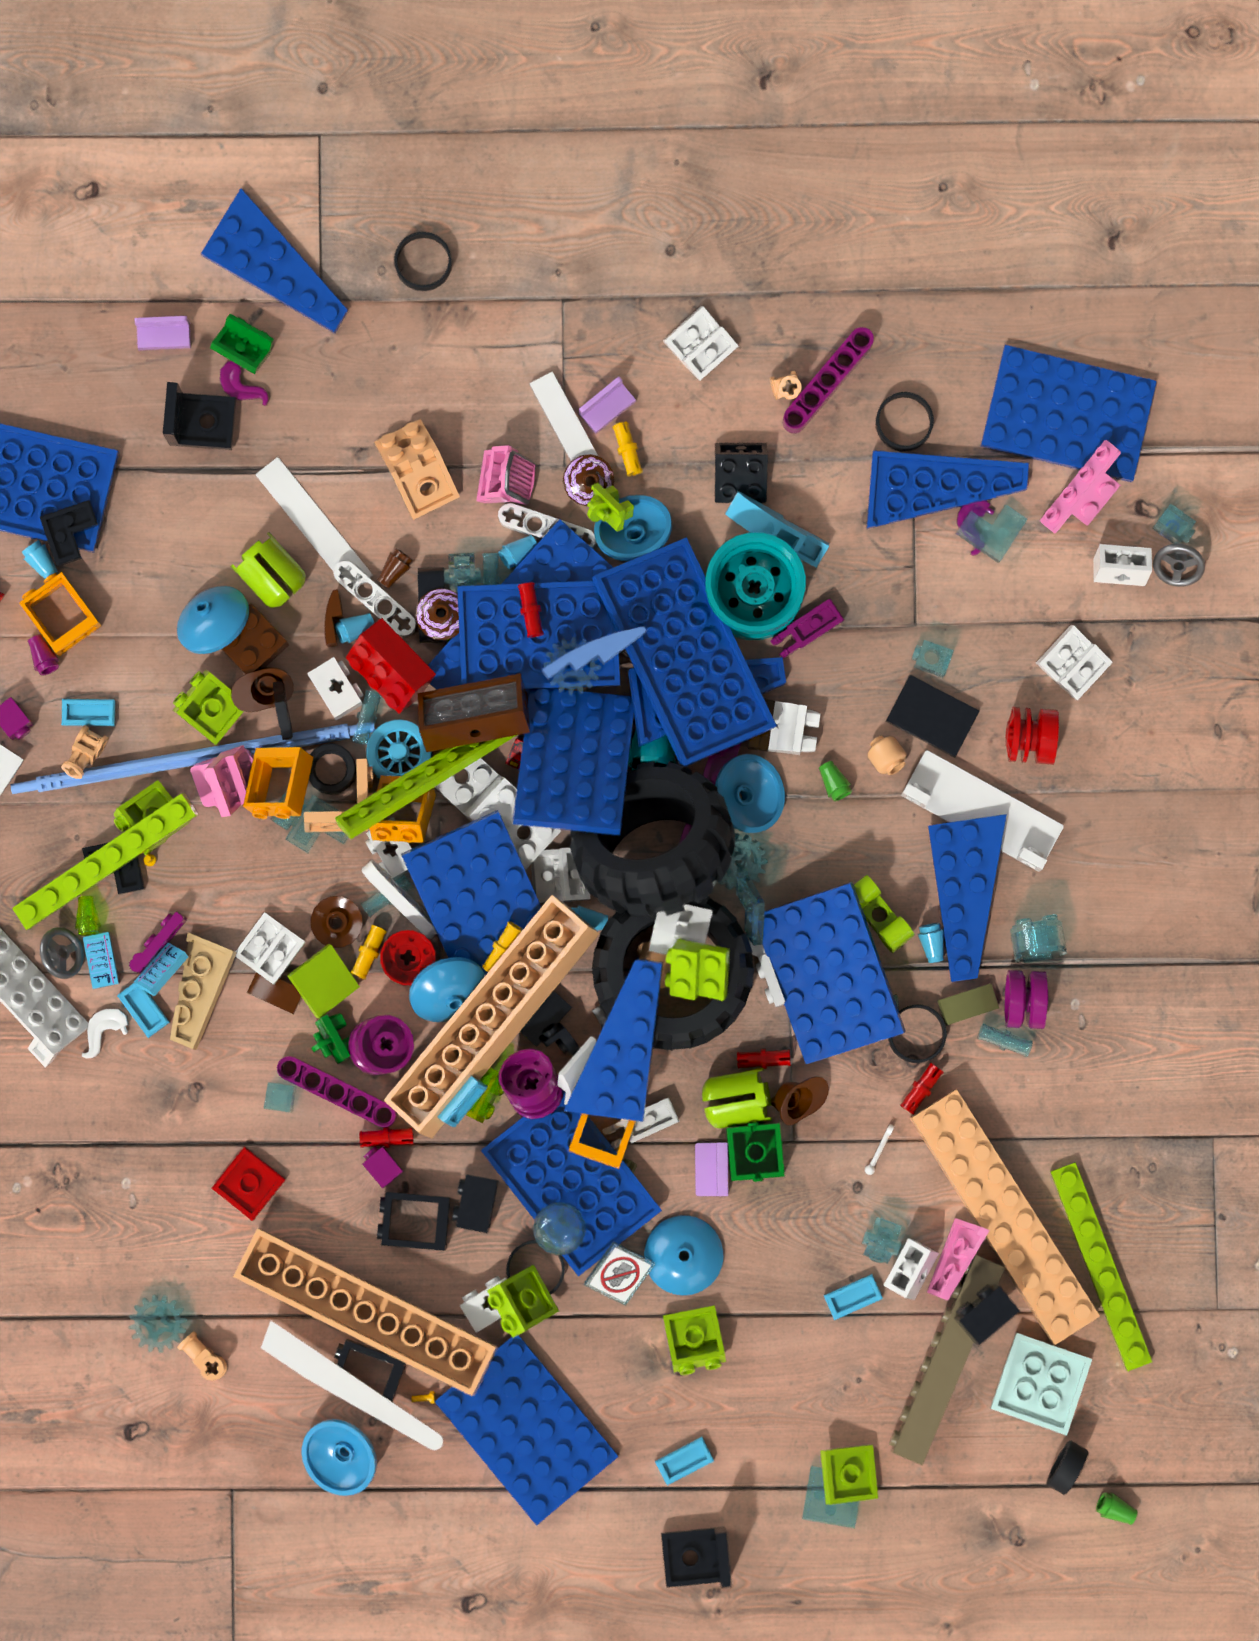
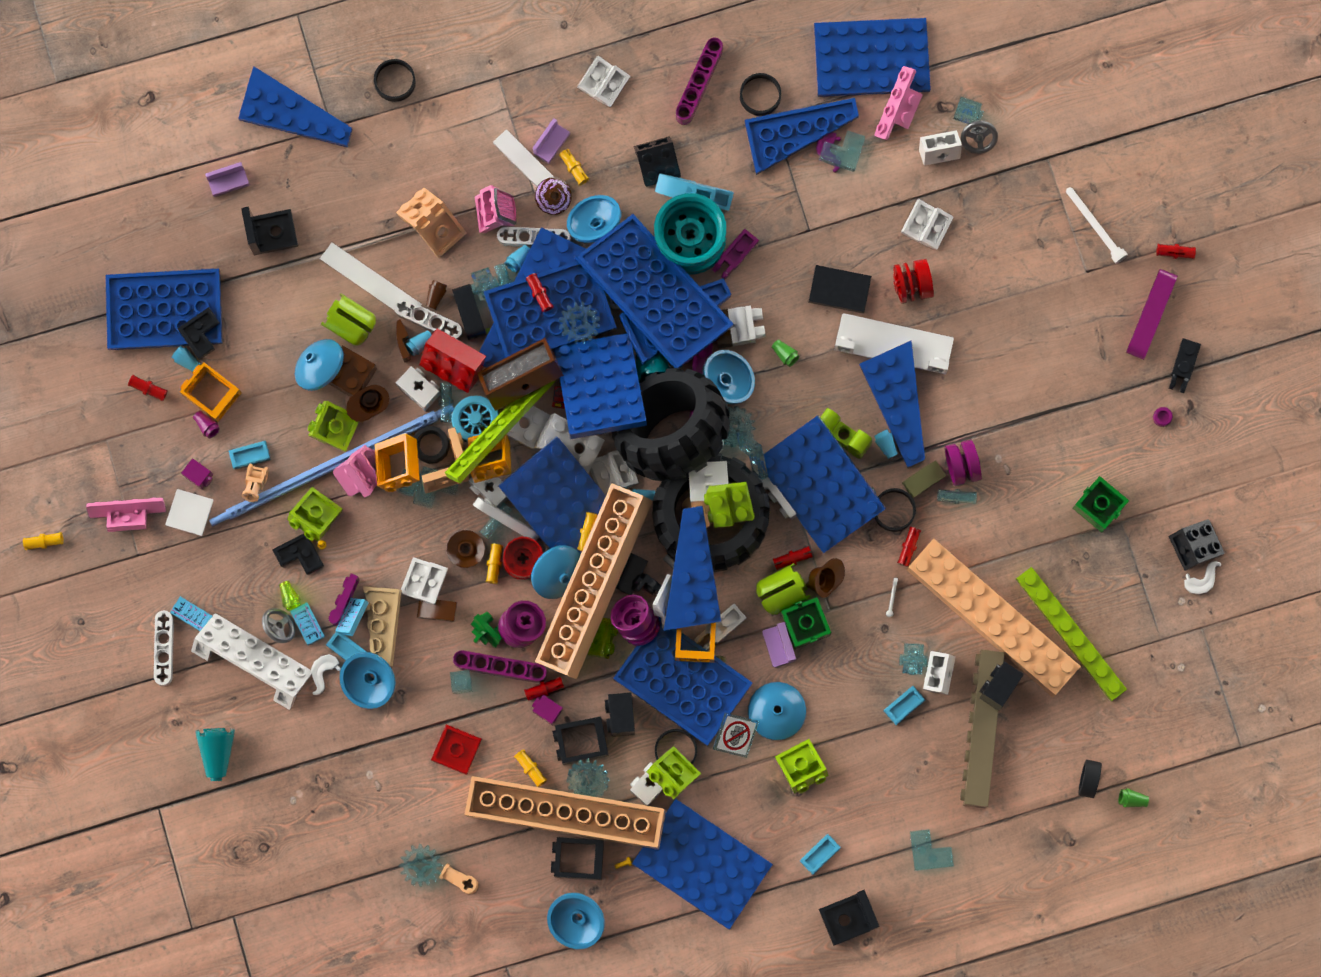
camera: 10 degrees left, 5 degrees down
lime plate [12,793,199,930] -> none
green bracket [210,314,274,374] -> none
magenta piece [220,361,268,406] -> none
white sticker [261,1321,443,1450] -> none
black tile [273,681,293,740] -> none
lime tile [287,944,360,1019] -> none
dish [415,588,459,640] -> none
medium azure tile [438,1076,488,1127] -> none
clear light blue cylinder [533,1202,586,1256] -> none
medium blue slope [542,626,647,680] -> none
lime hips [587,483,634,532] -> none
light nougat connector [770,371,802,400] -> none
lime plate [820,1445,878,1505] -> none
light nougat head [868,736,907,775] -> none
clear light blue brick [911,640,954,678] -> none
bright pink wing [927,1218,990,1300] -> none
light aqua plate [990,1333,1092,1435] -> none
clear light blue brick [1009,915,1067,963] -> none
none -> dark azure dish [340,652,396,709]
none -> yellow pin [514,749,547,787]
none -> clear light blue gear [566,759,610,797]
none -> green brick [1072,476,1129,533]

